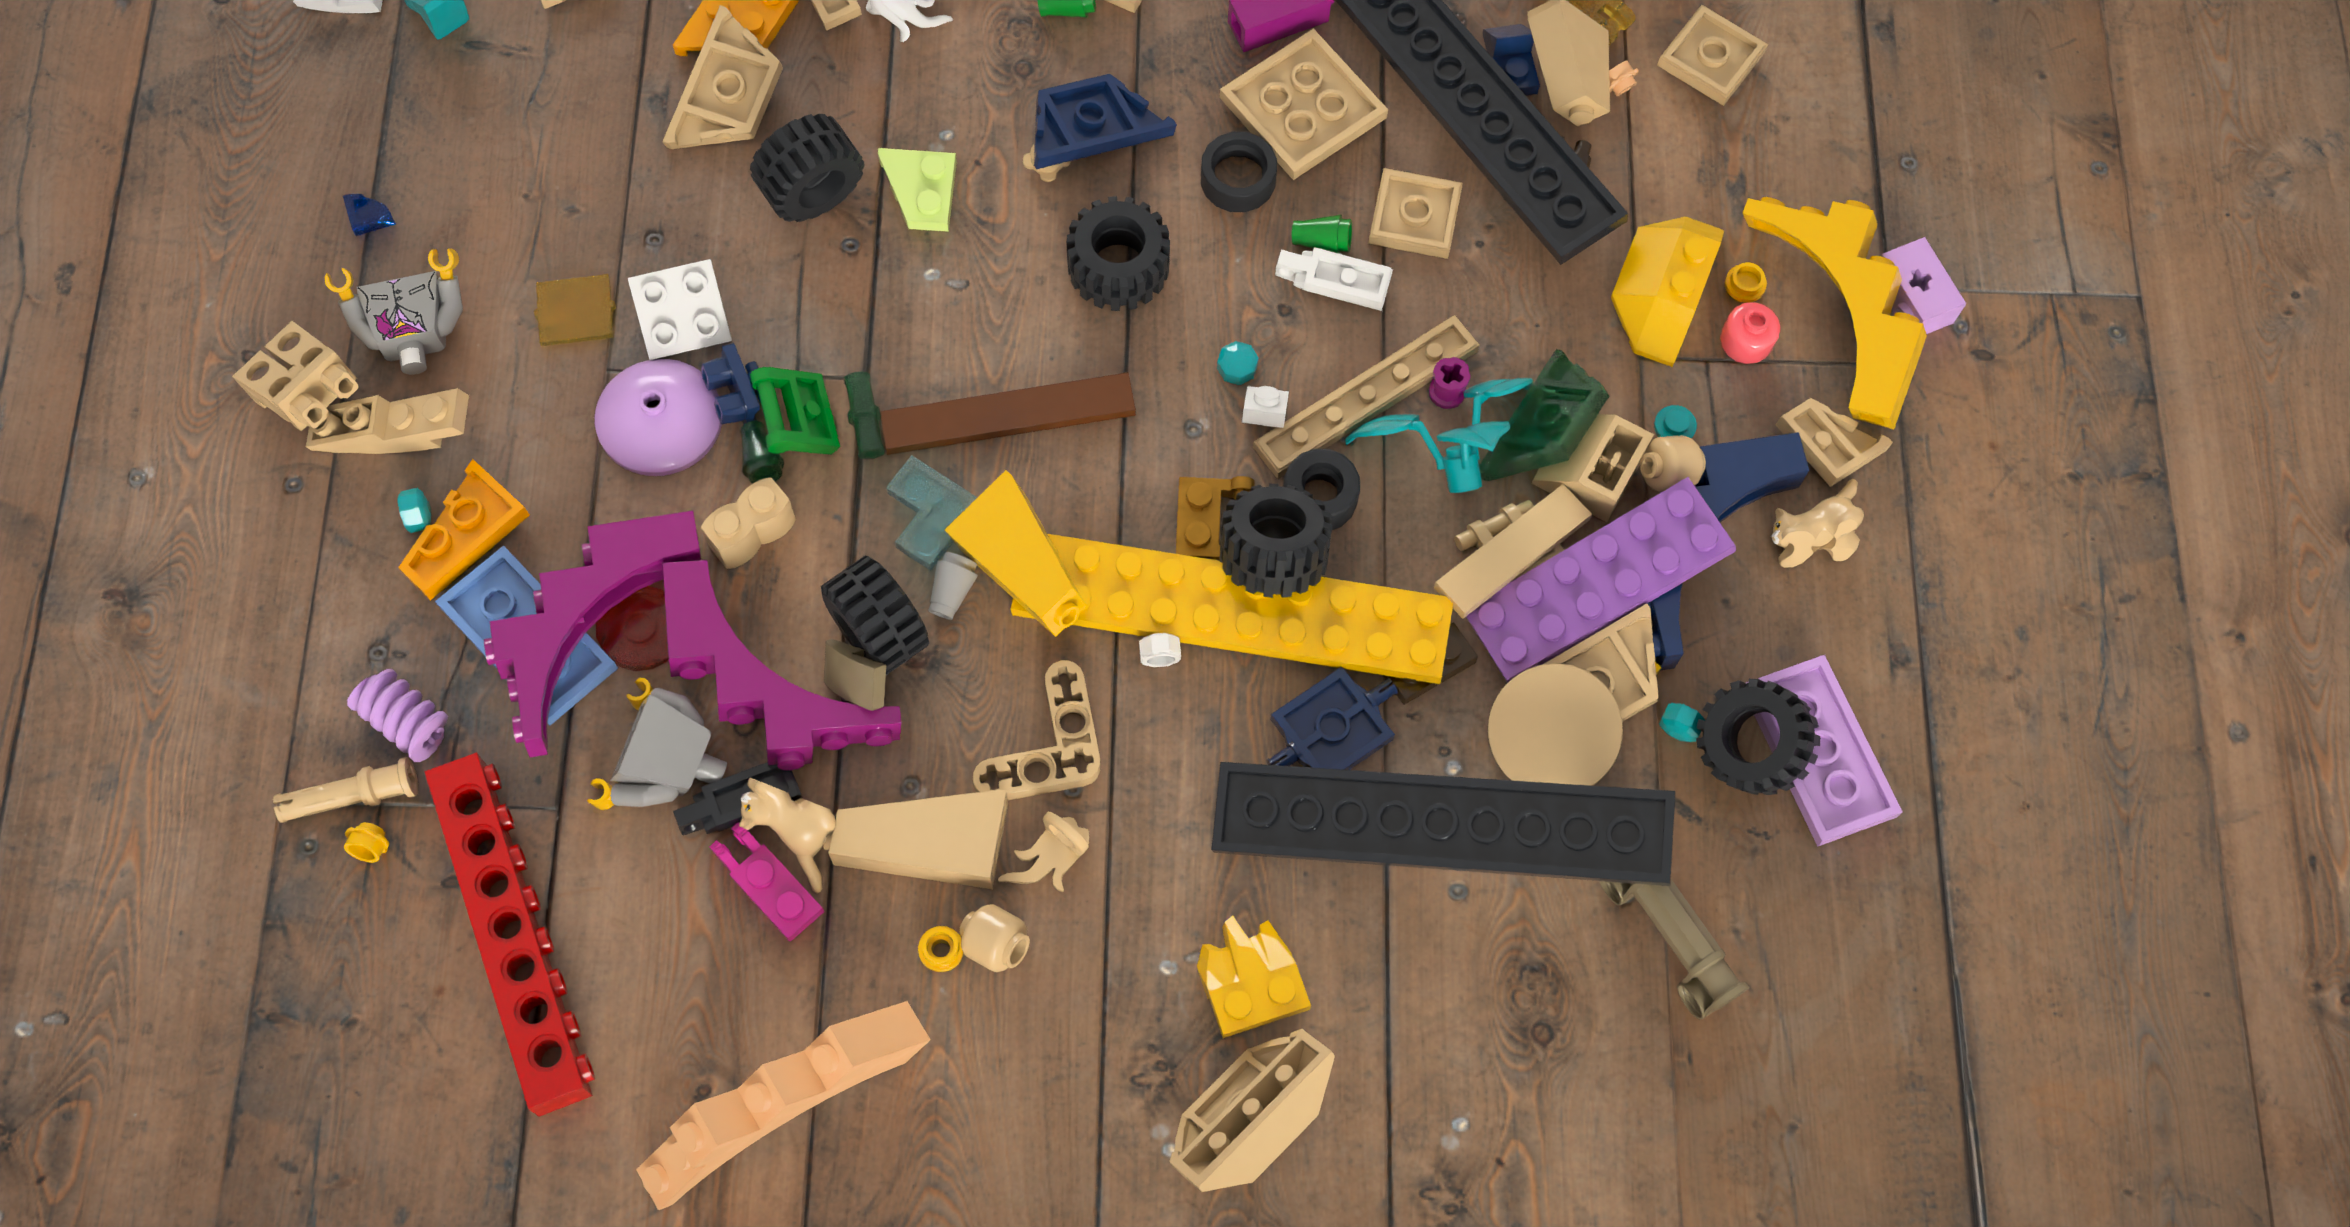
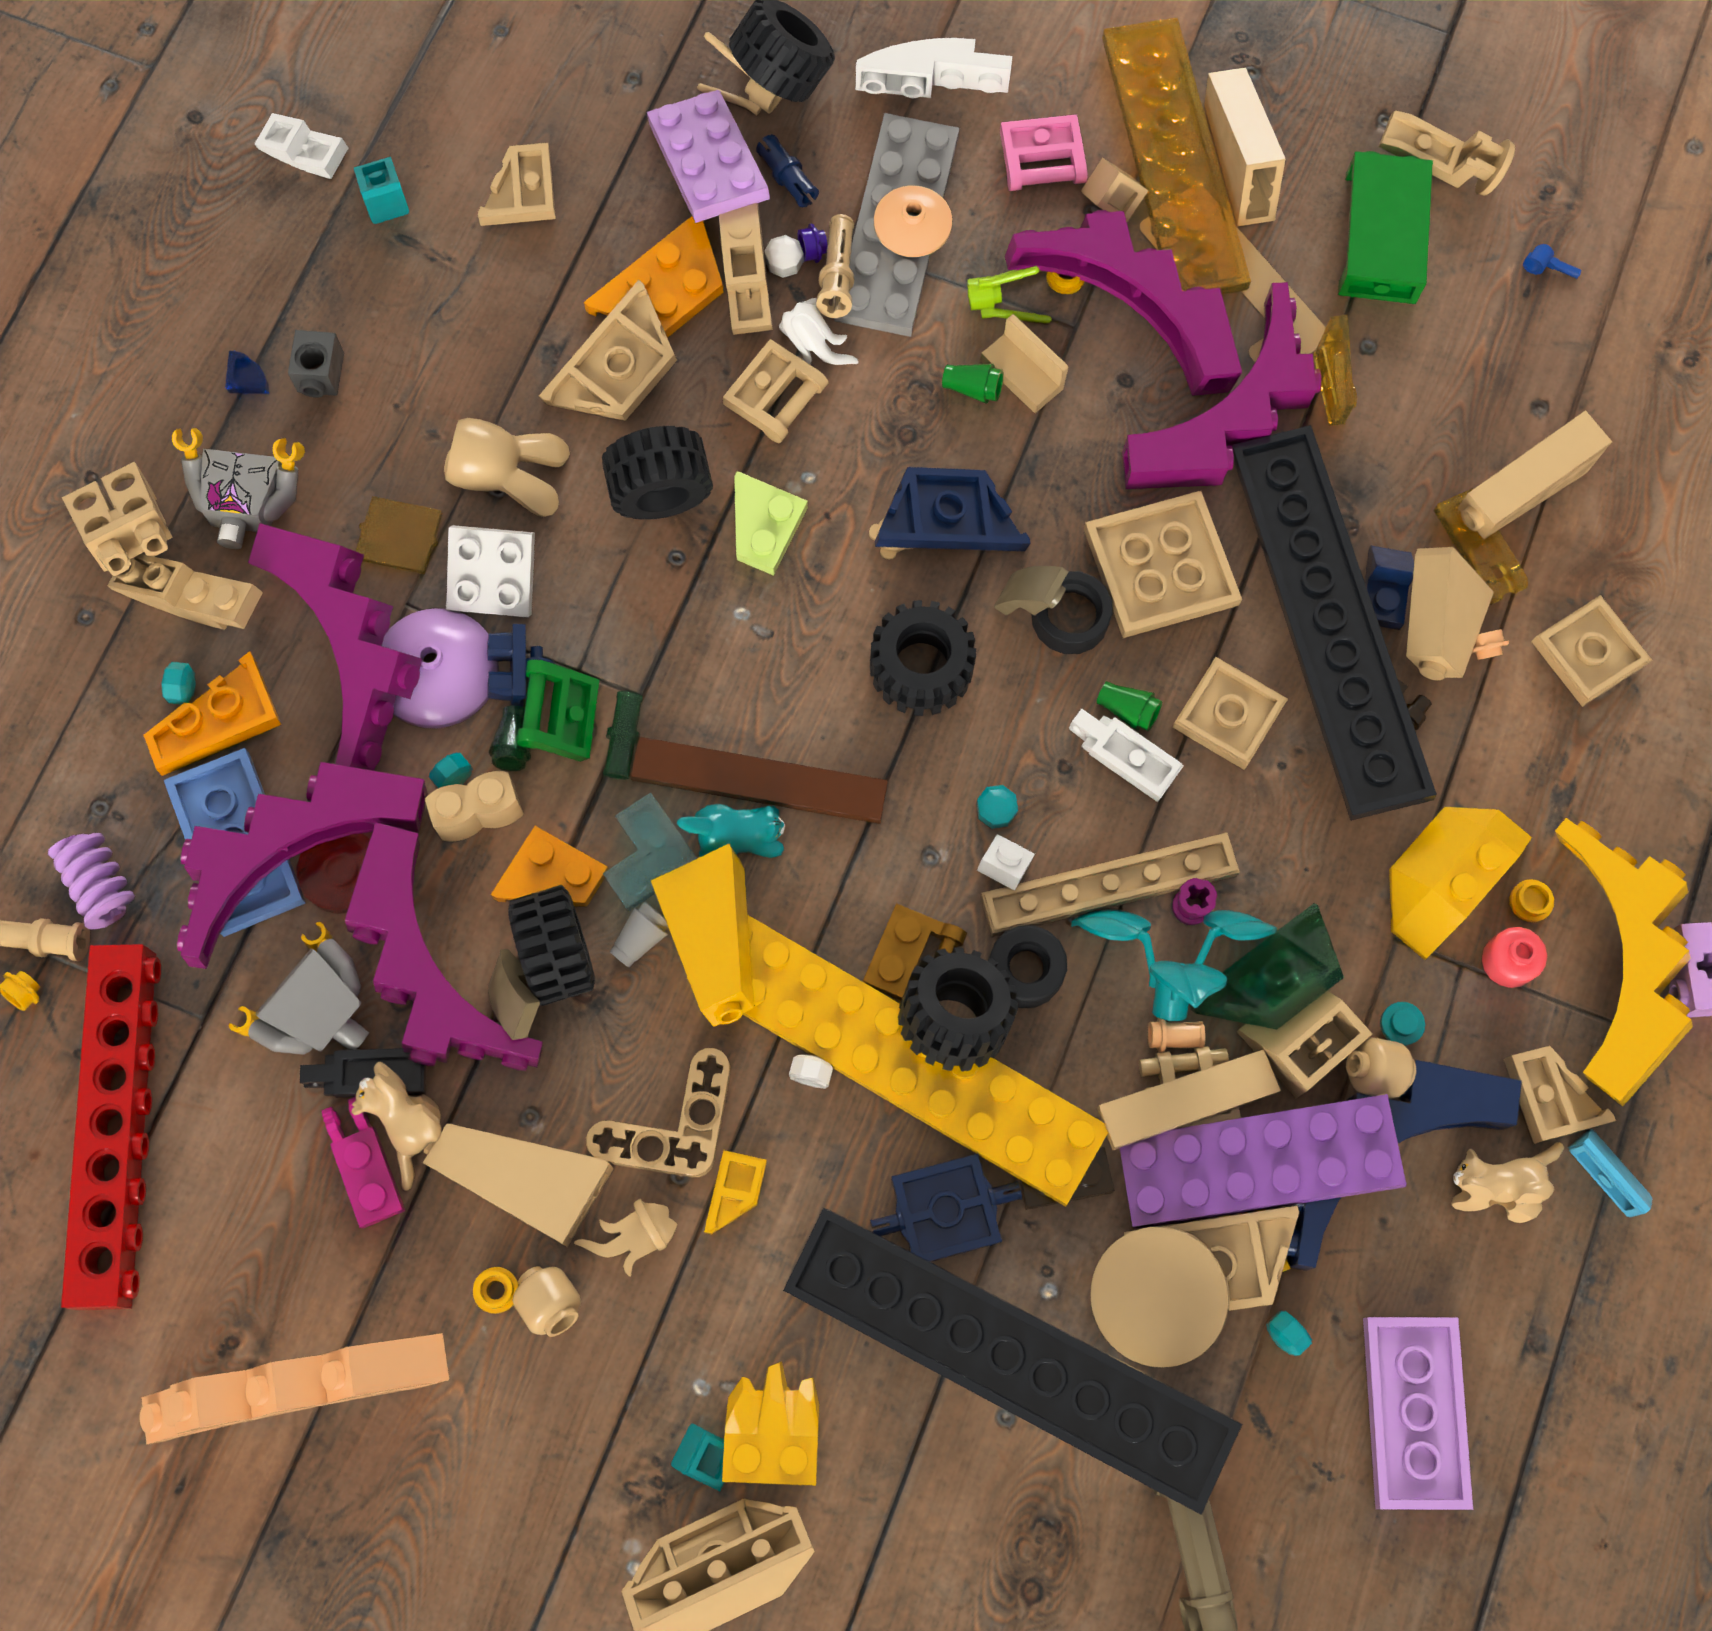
camera: 20 degrees right, 5 degrees up
black tyre [1696,679,1821,795] -> none
none -> magenta arch [248,523,422,771]
none -> dark grey brick [288,330,344,398]
none -> teal tile [429,752,473,789]
none -> tan piece [444,418,570,517]
none -> light orange wing [490,826,609,907]
none -> teal slope [671,1423,725,1491]
none -> teal animal [677,804,785,858]
none -> yellow tile [704,1150,767,1235]
none -> tan plate [723,339,828,443]
none -> dark tan slope [994,566,1069,616]
none -> light nougat pin [1148,1018,1205,1052]
none -> medium azure slope [1568,1129,1653,1217]

